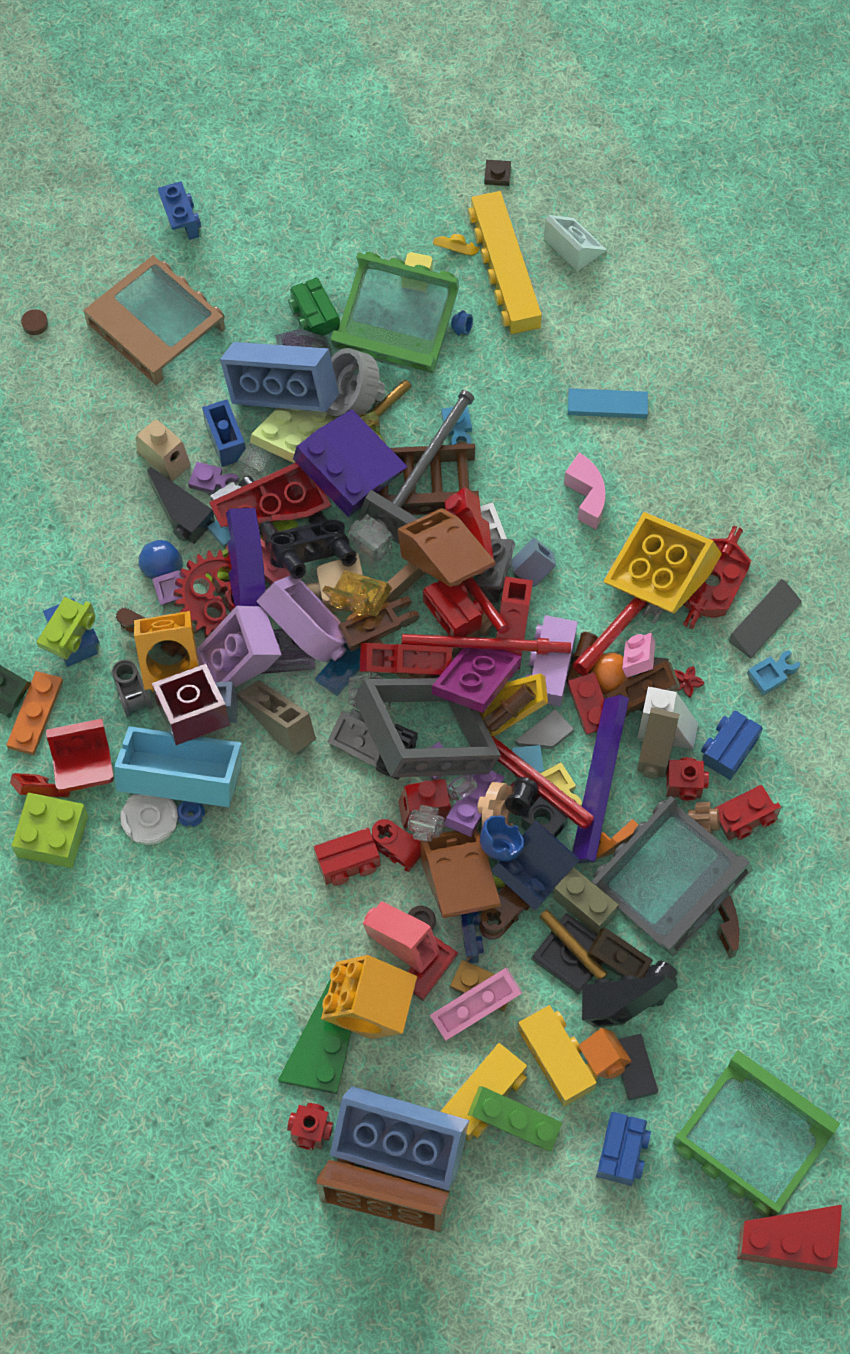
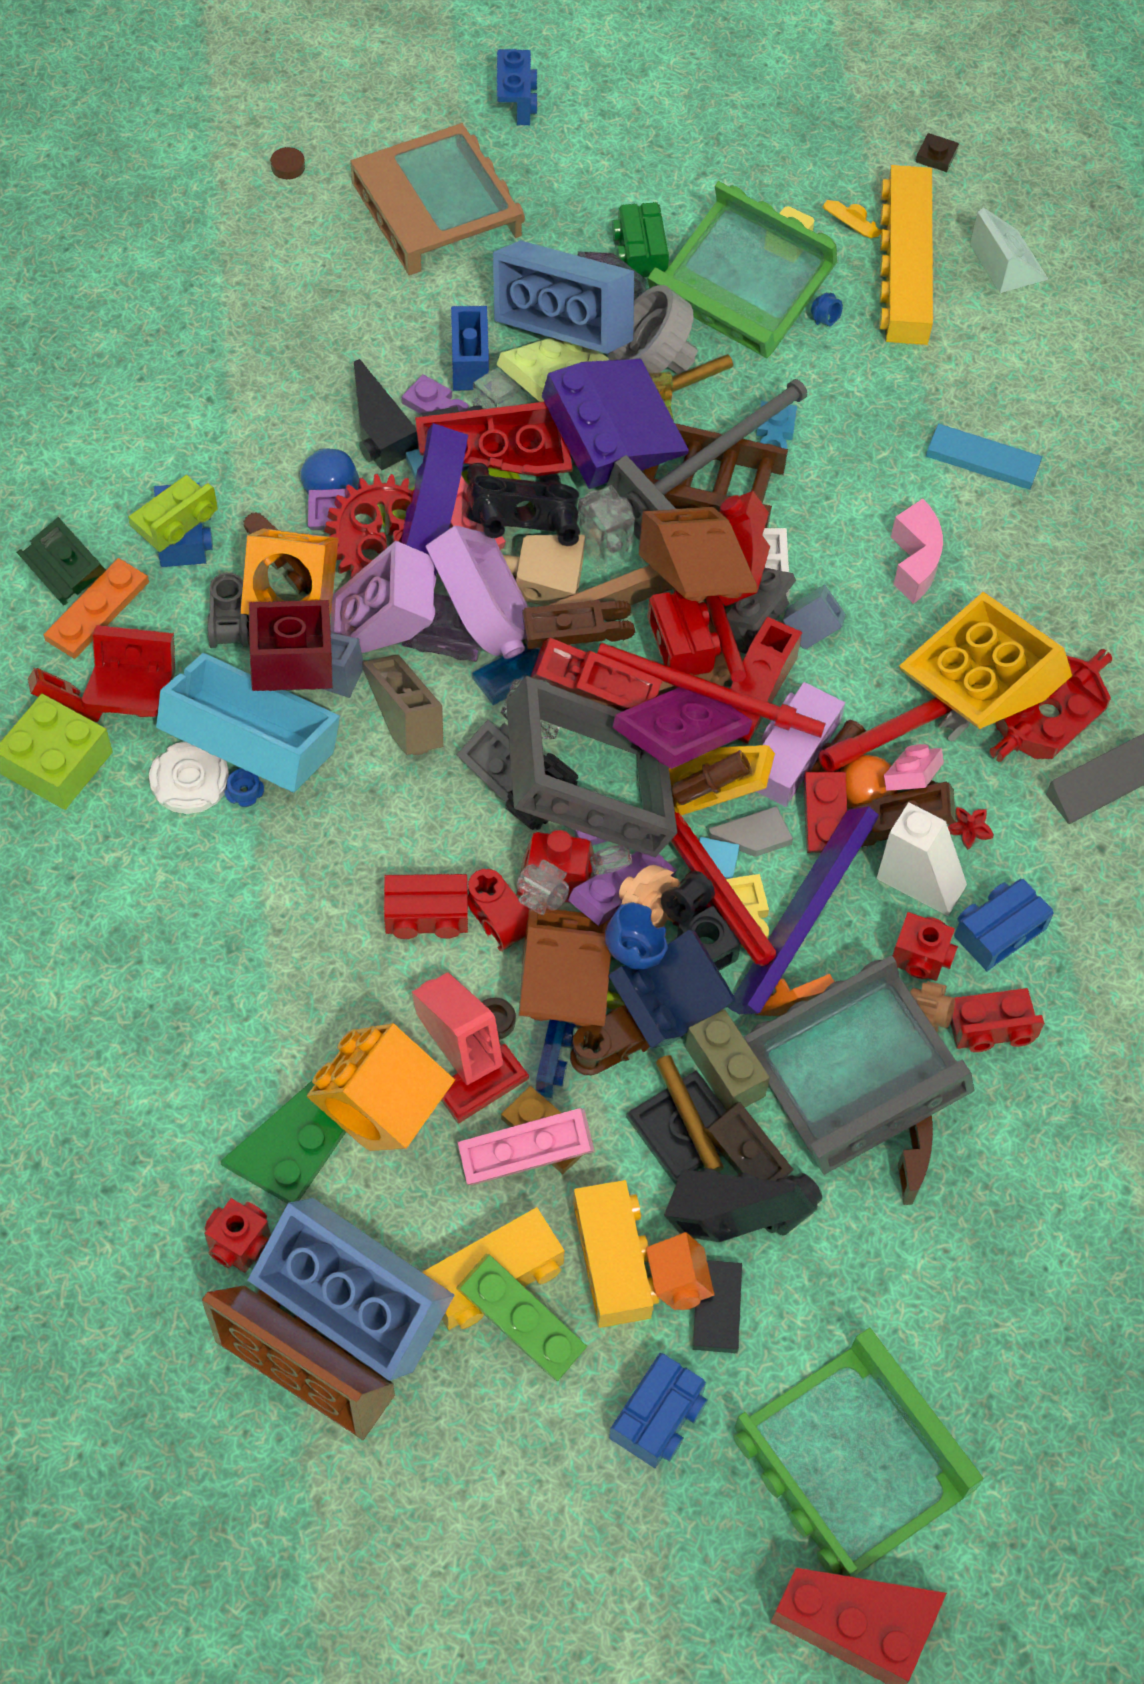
camera: 15 degrees right, 5 degrees down
tan torso [136,420,191,481] -> none
clear yellow bracket [322,570,392,617] -> none
dark tan slope [637,707,680,779] -> none
dark azure plate [747,650,800,696] -> none

